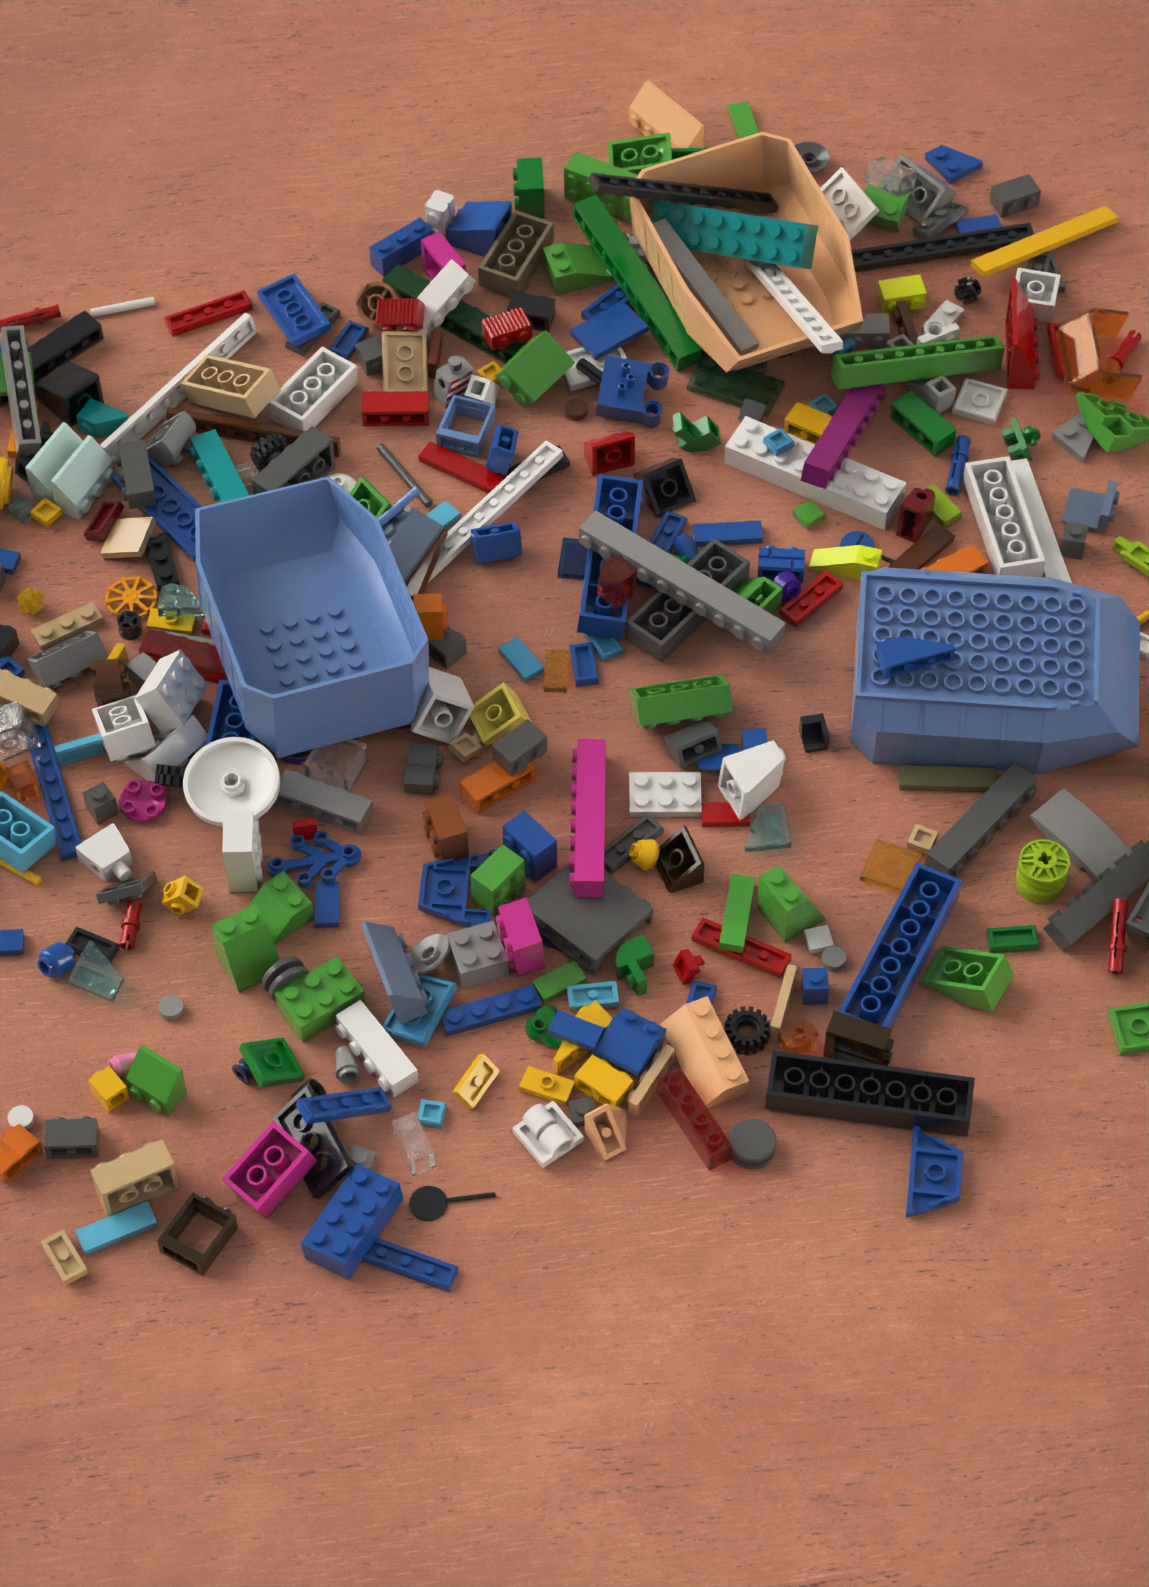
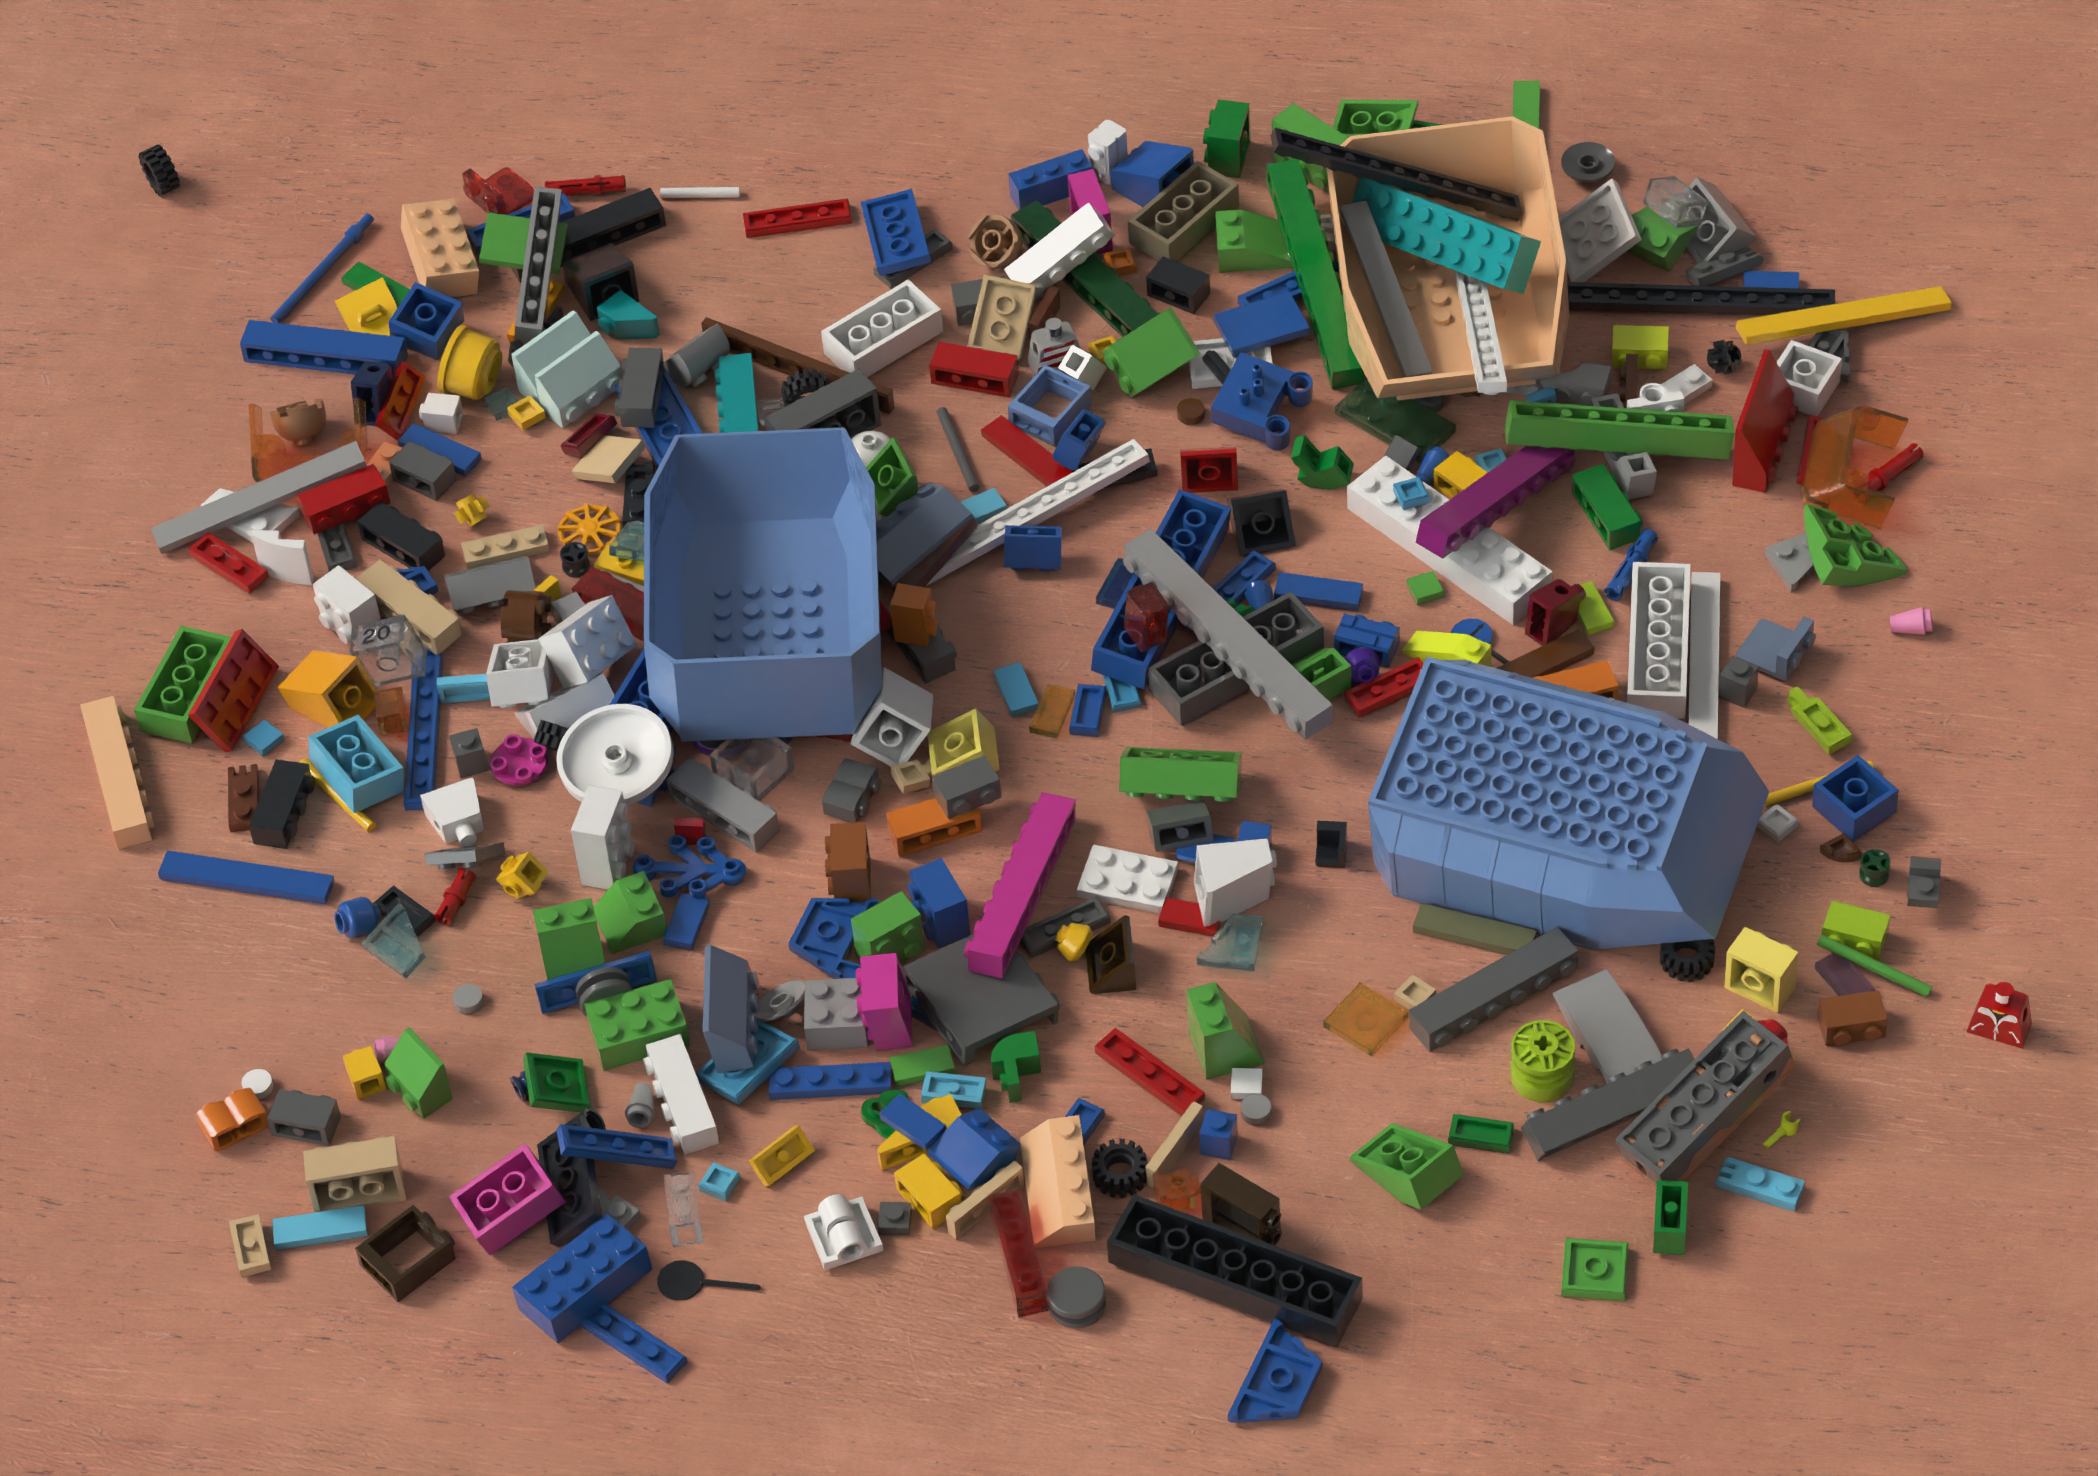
camera: 20 degrees right, 5 degrees down
white plate [100,313,258,463] -> none
tan brick [181,354,281,418] -> none
blue tile [329,320,369,361] -> none
red brick [375,298,425,332] -> none
medium blue bar [378,486,421,527] -> none
red brick [482,307,533,350] -> none
yellow plate [519,1066,575,1106] -> none
light nougat slope [584,1103,628,1161] -> none
light nougat slope [629,80,704,148] -> none
red tile [672,949,705,985] -> none
bright green tile [718,874,755,953] -> none
blue brick [839,862,962,1029] -> none
blue slope [876,637,956,679] -> none
blue wing [925,145,983,184] -> none
white tile [952,378,1008,426] -> none
dark grey brick [990,174,1041,218] -> none
green hips [1001,418,1041,462] -> none
red pin [1107,899,1129,974] -> none
none -> blue tile [534,951,657,1014]
none -> orange tile [1103,247,1137,276]
none -> blue cone [1416,447,1450,486]
none -> black tyre [1660,939,1715,982]

